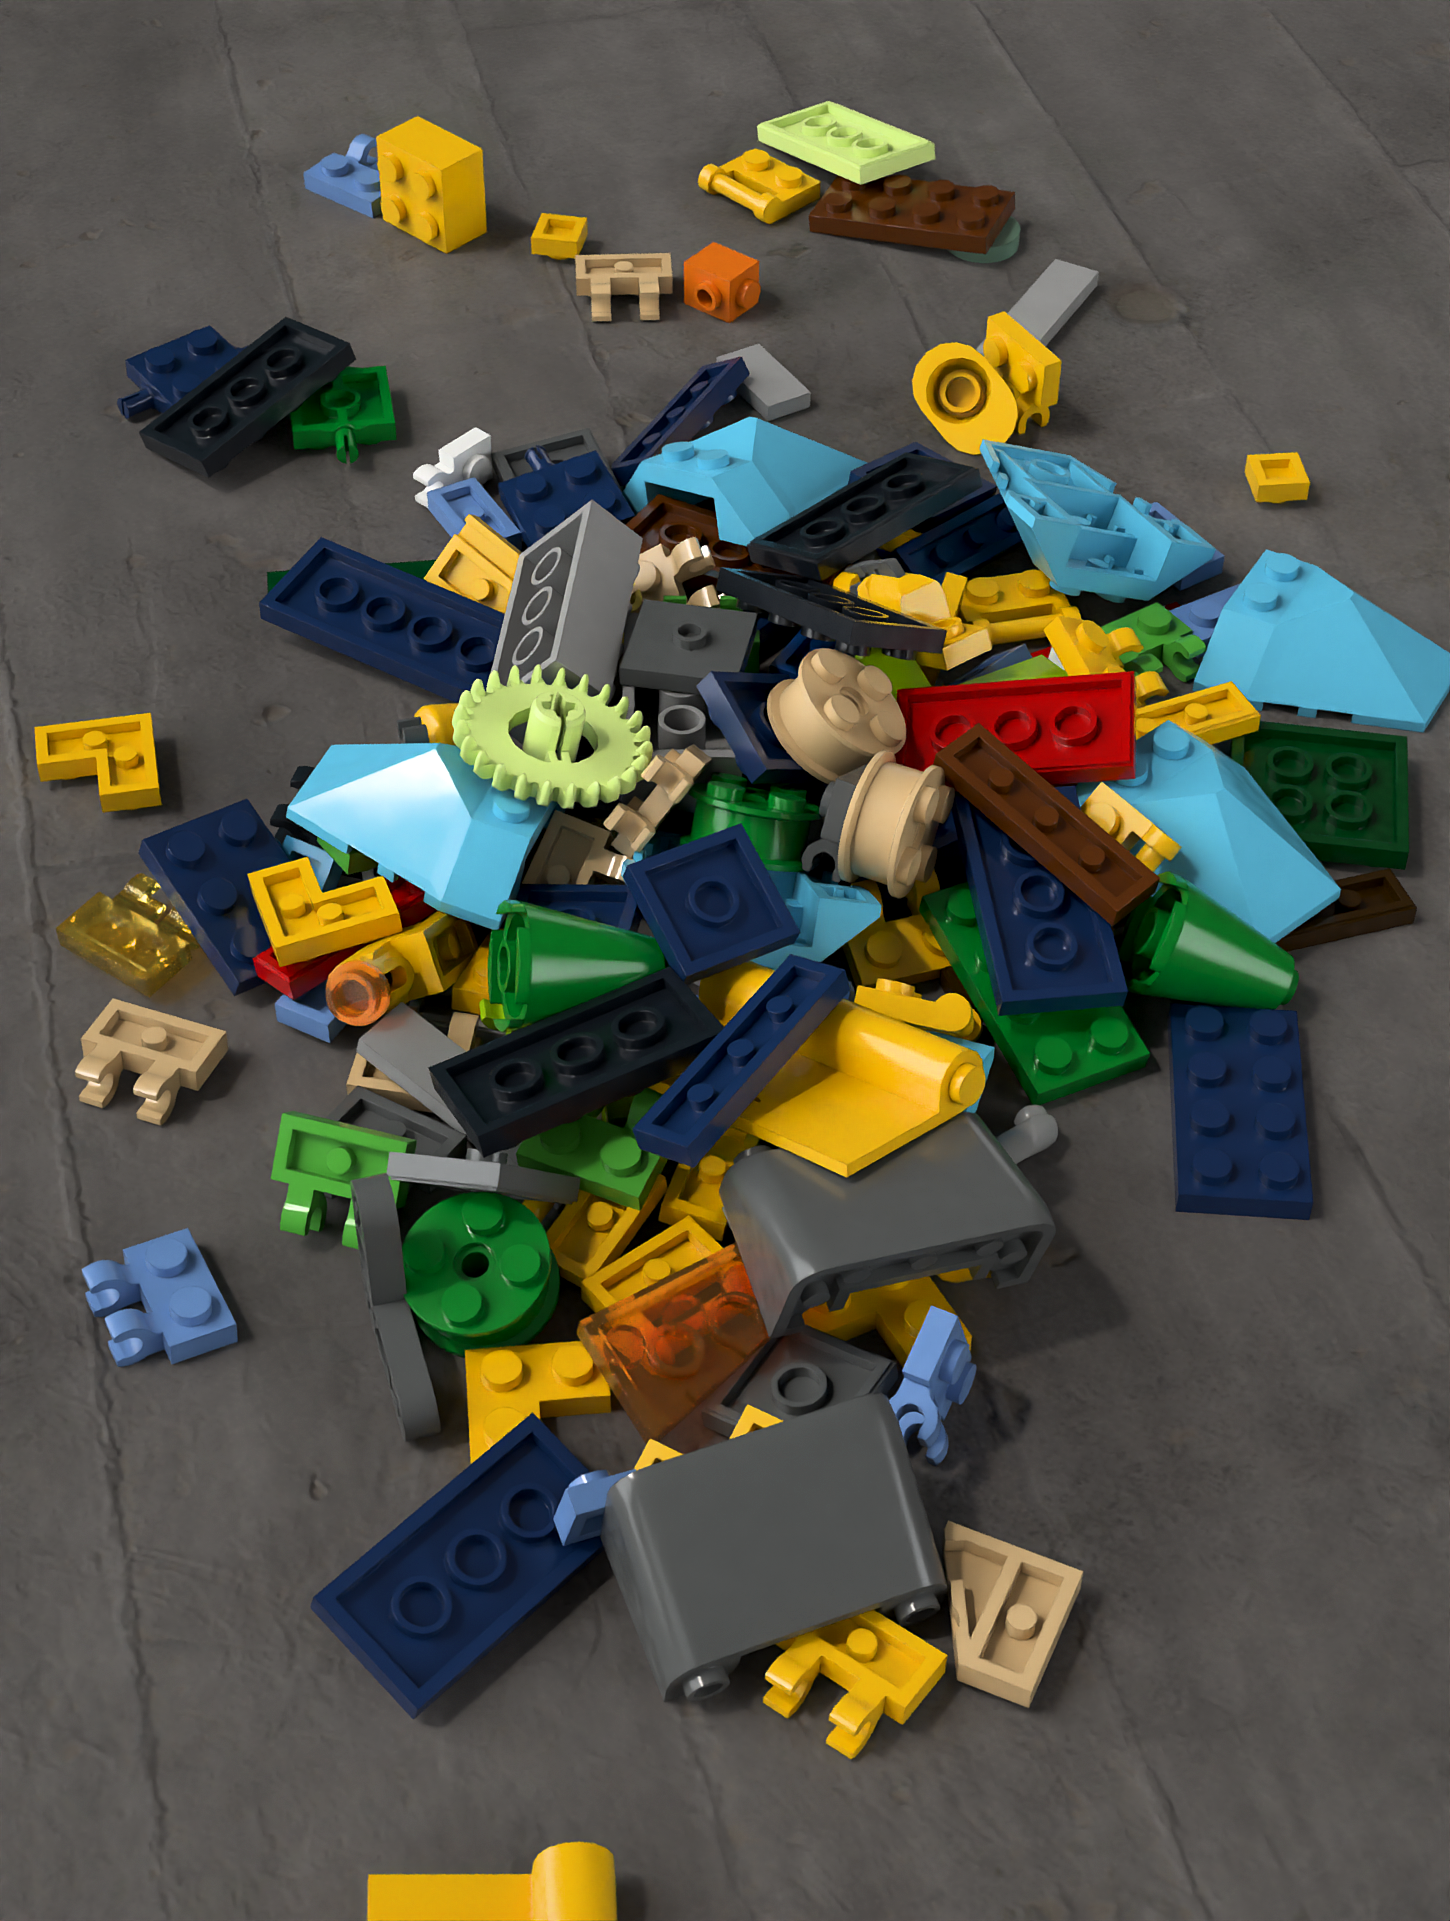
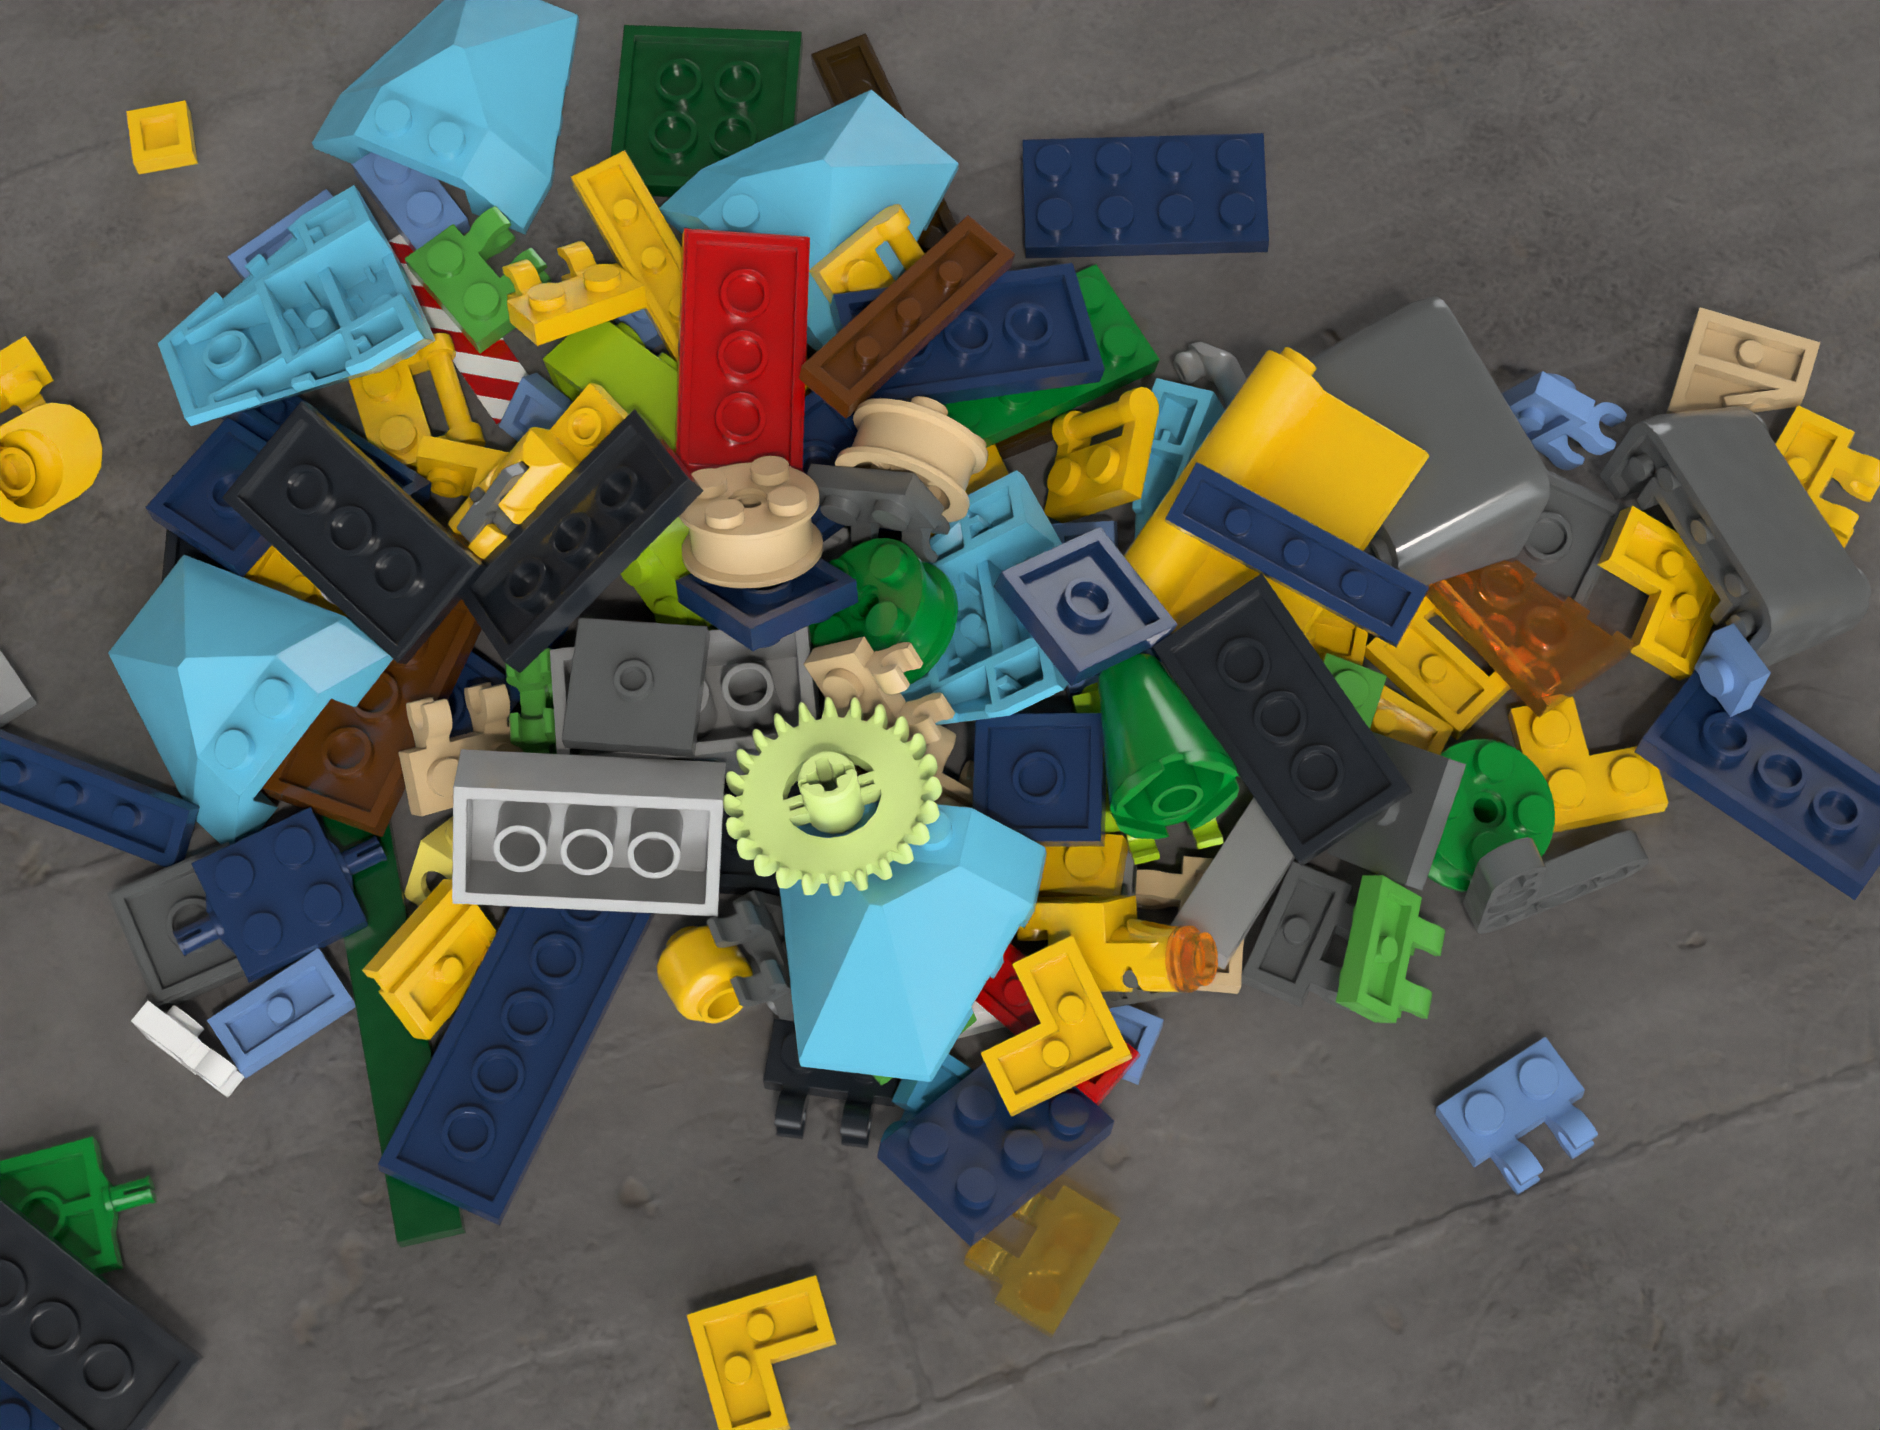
camera: 90 degrees left, 25 degrees up
tan plate [75,998,228,1125] -> none
green cone [1118,871,1299,1009] -> none

